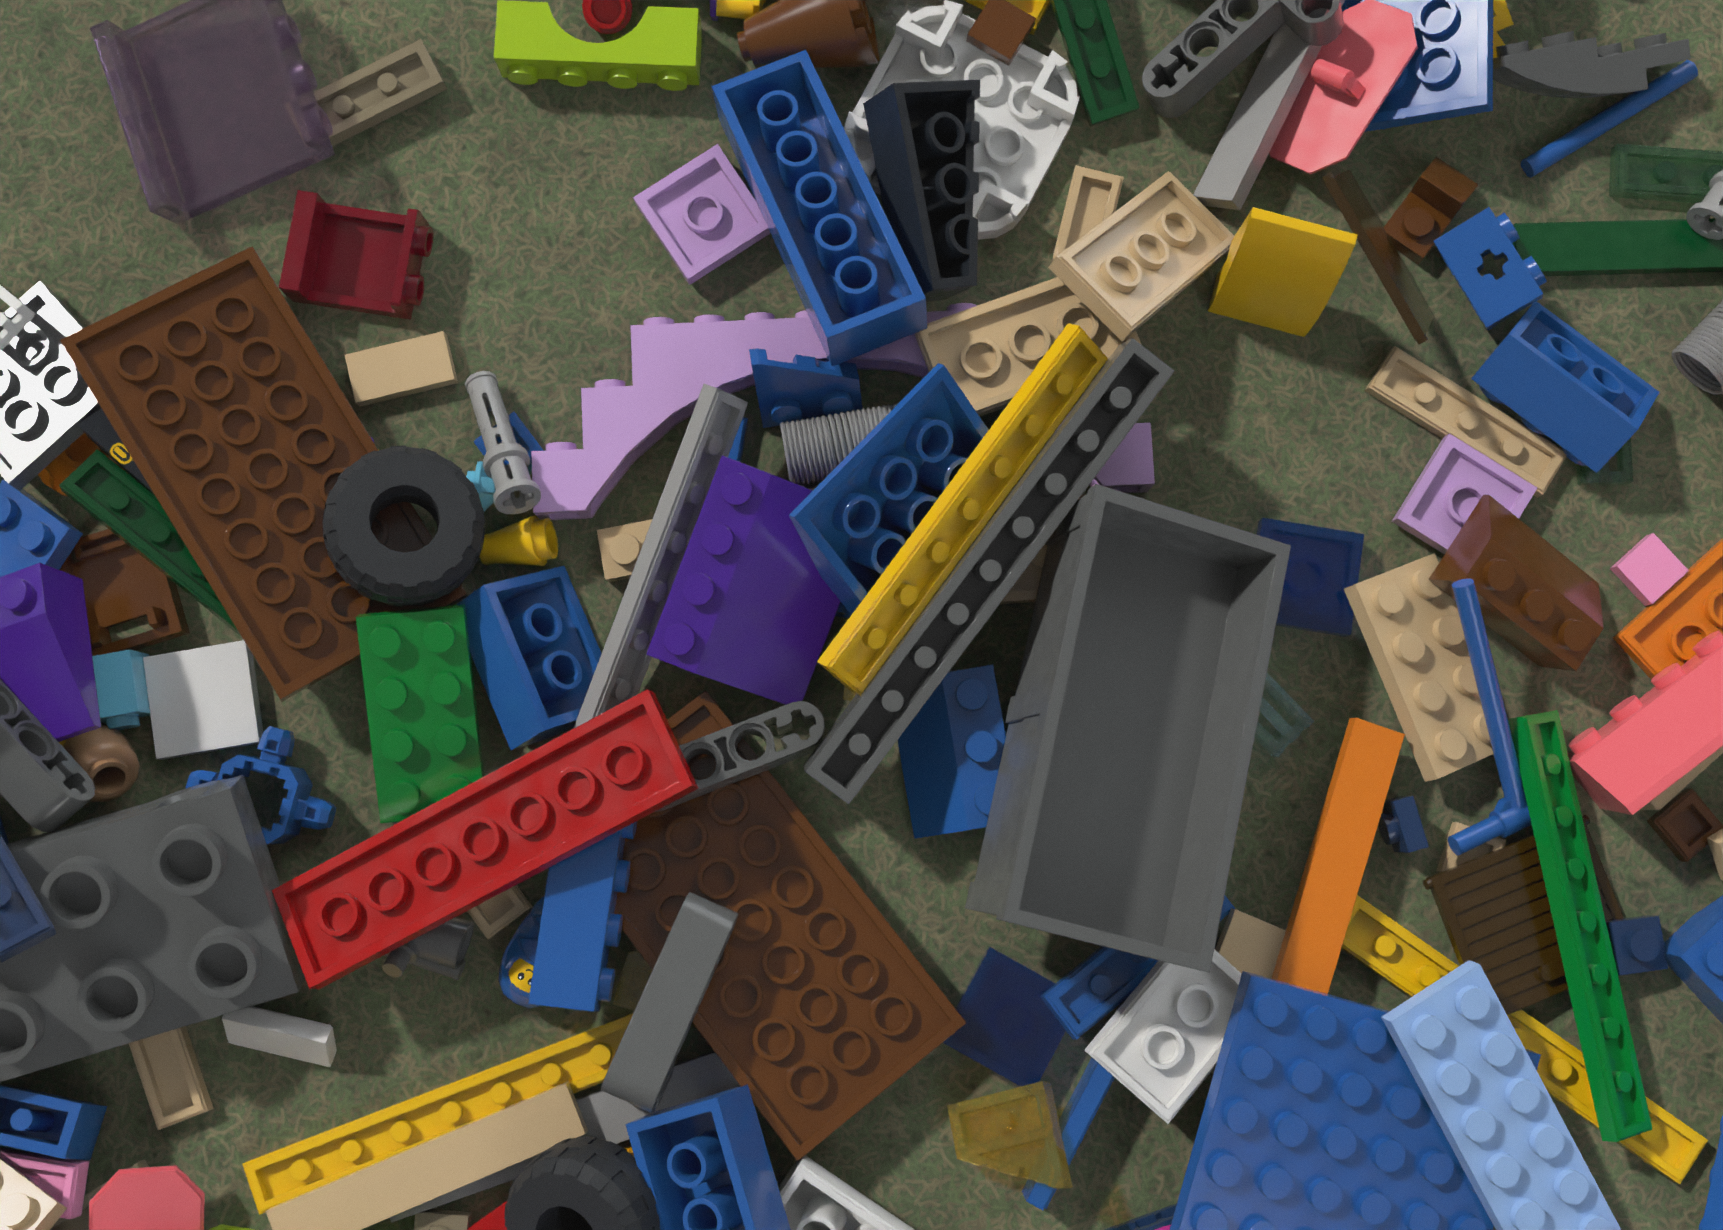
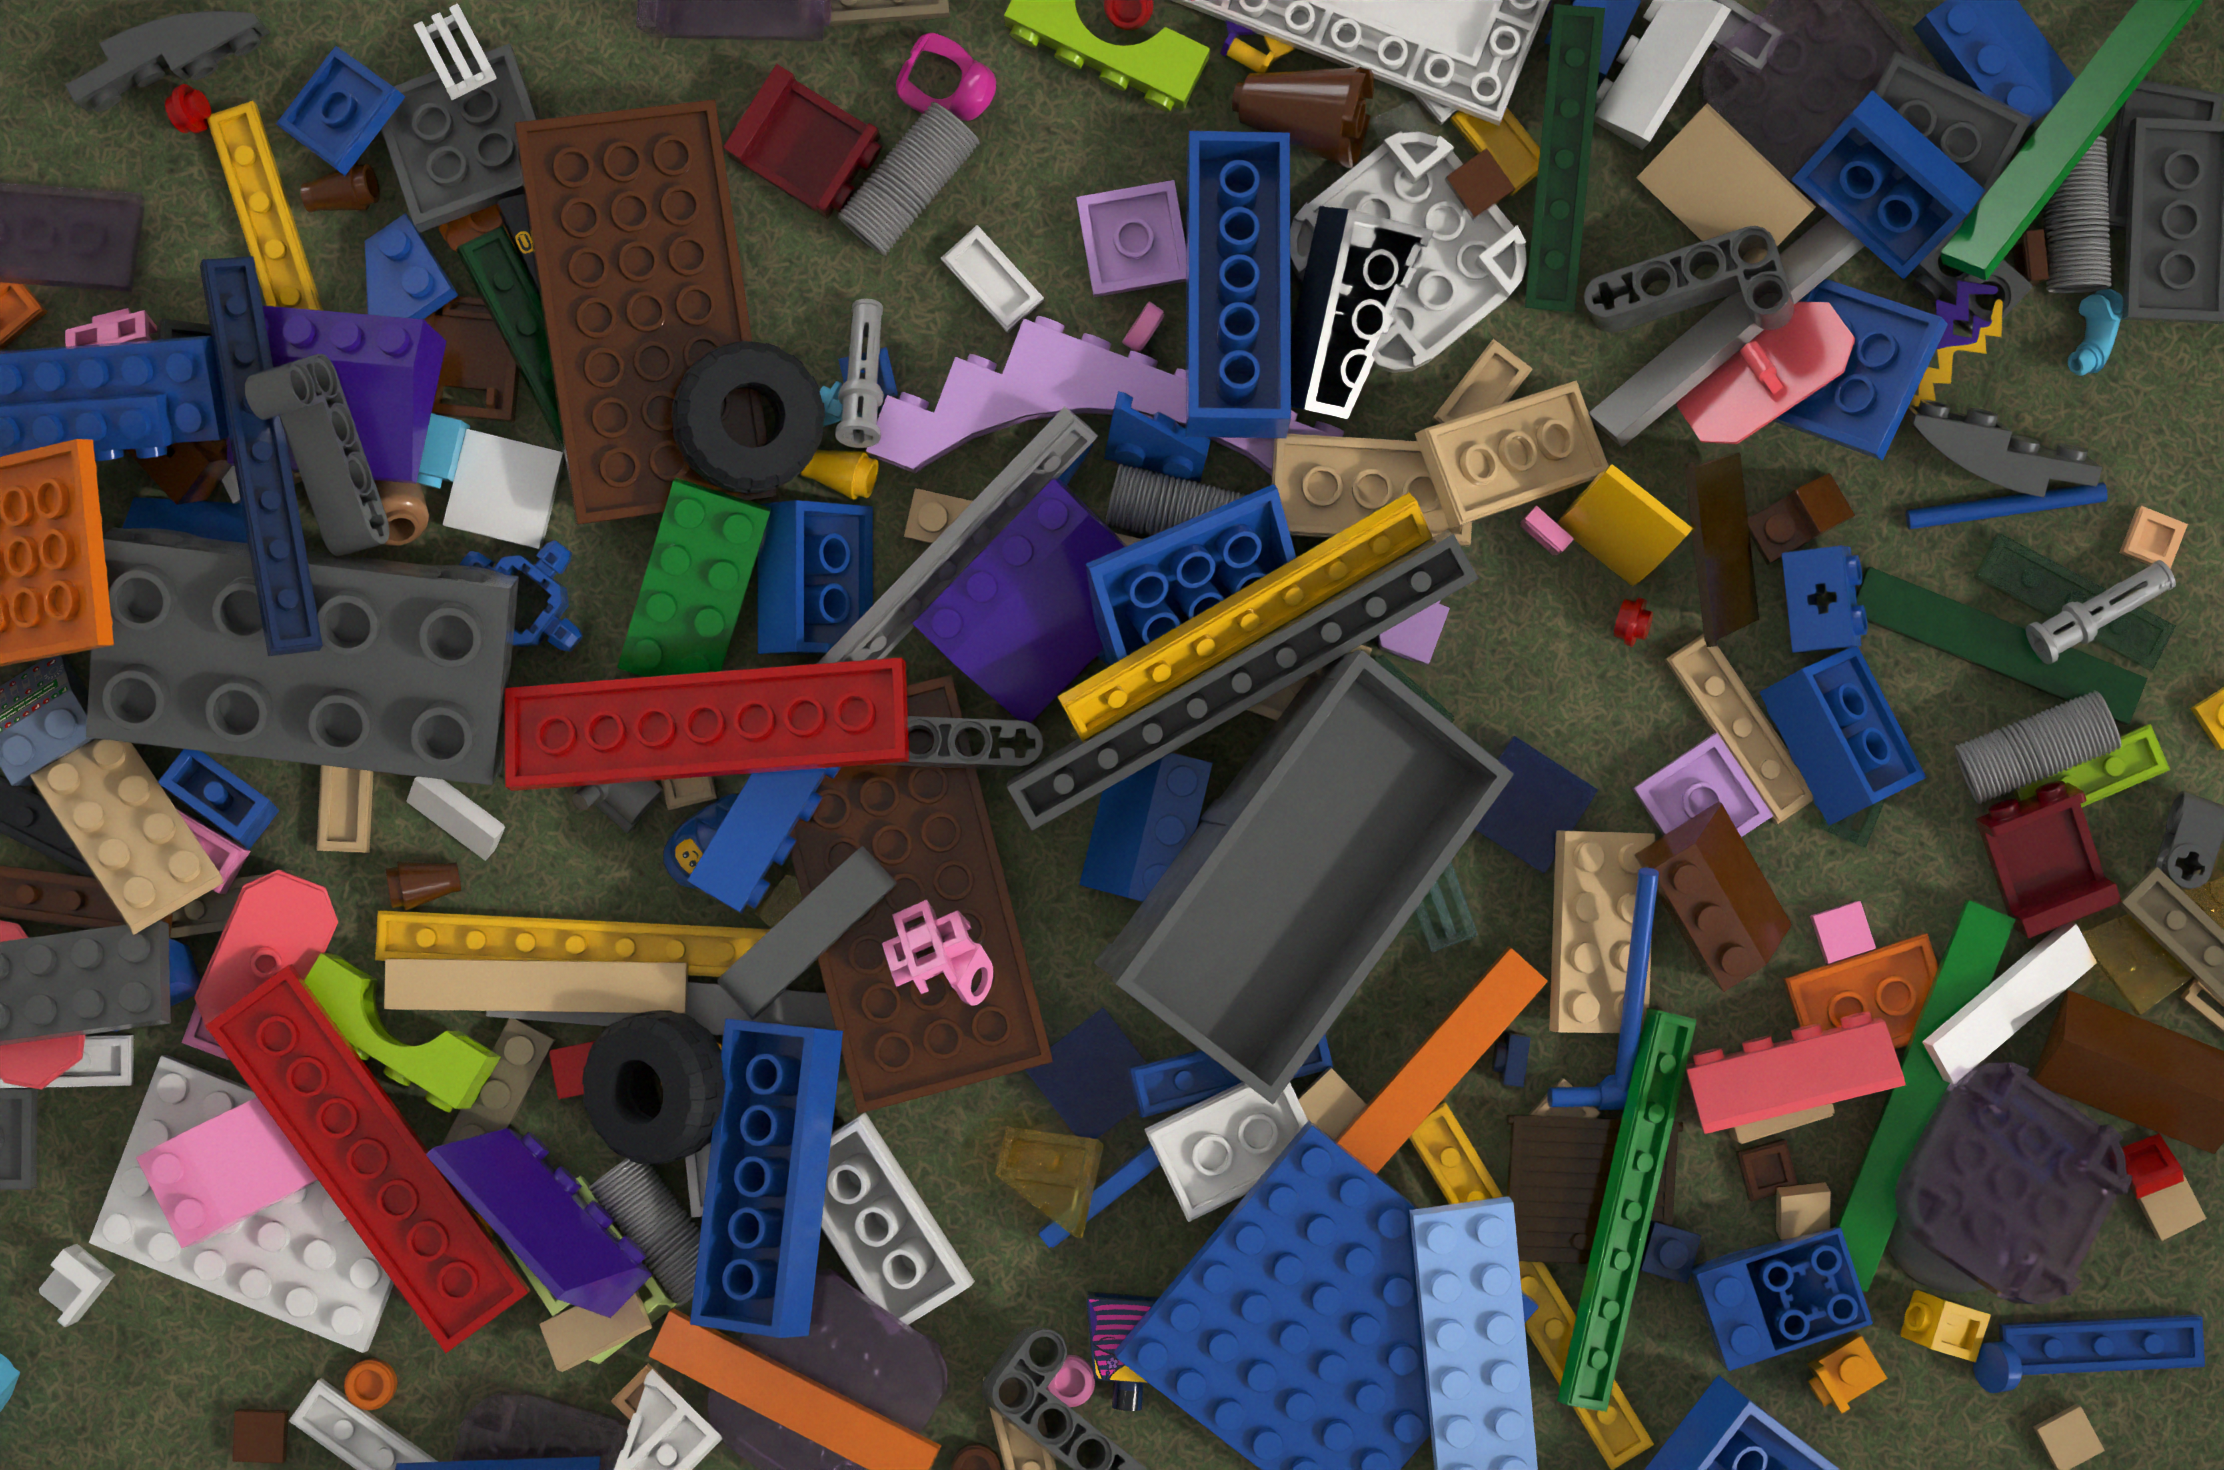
camera: 30 degrees right, 5 degrees up
tan tile [345,331,458,407] -> none
none -> reddish brown cone [386,862,461,911]
none -> light grey piece [838,102,980,256]
none -> bright pink piece [882,900,993,1005]
none -> dark pink piece [896,33,996,121]
none -> white tile [941,225,1044,333]
none -> bright pink tile [1122,301,1165,352]
none -> bright pink tile [1520,506,1574,555]
none -> red plate [1614,597,1653,647]

